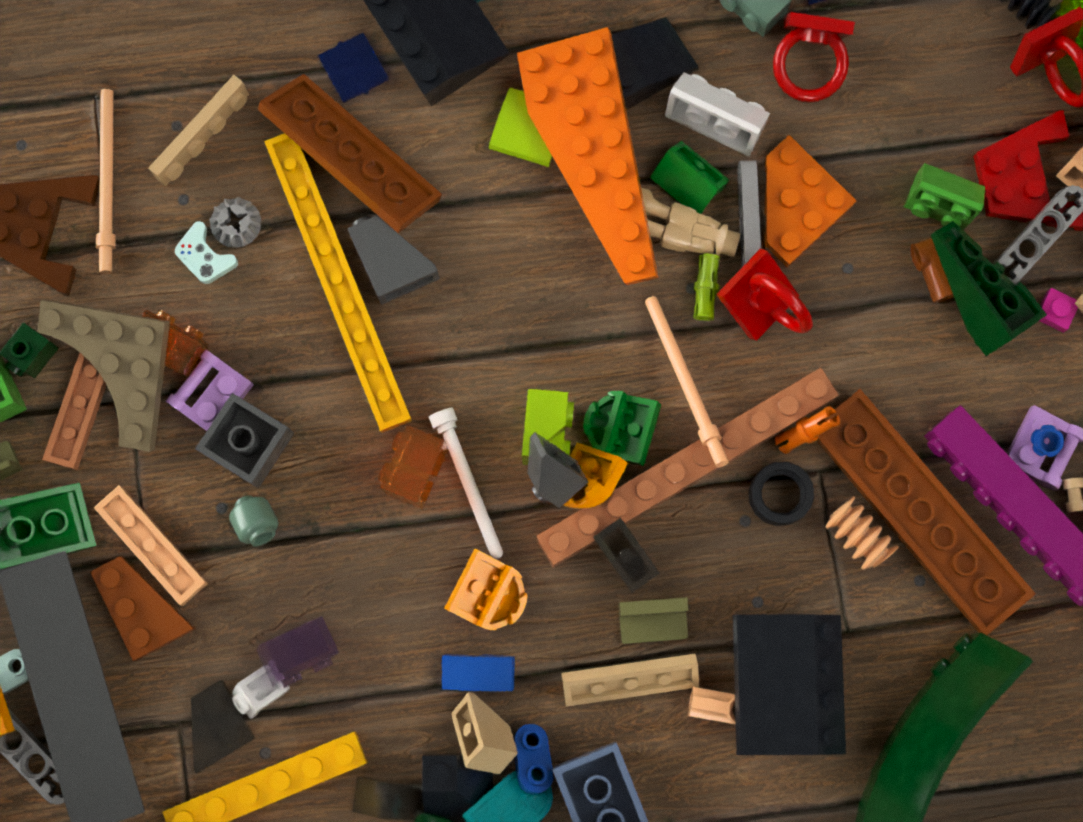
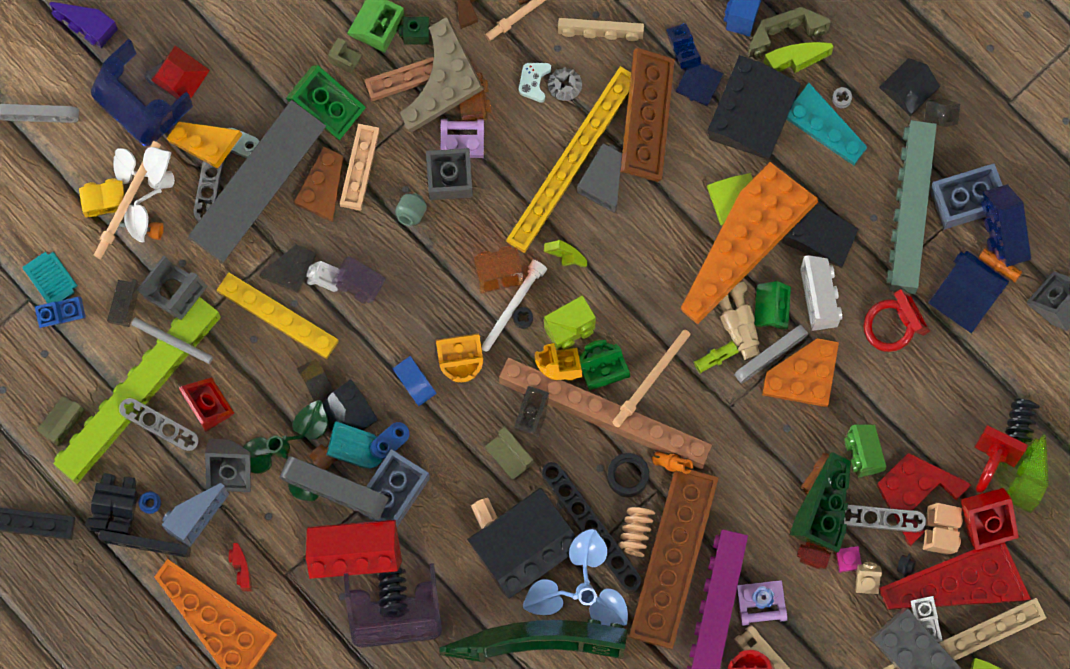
camera: 55 degrees right, 5 degrees down
tan slope [451,692,518,774] -> none
dark grey slope [527,432,588,508] -> none
tan plate [561,654,699,707] -> none
red tile [716,249,813,341] -> none
none -> black bush [513,307,533,329]
none -> light blue plant [523,529,628,626]
none -> black beam [542,462,641,594]
none -> lime slope [544,240,587,267]
none -> clear blue slope [666,23,701,69]
none -> clear red brick [796,541,831,569]

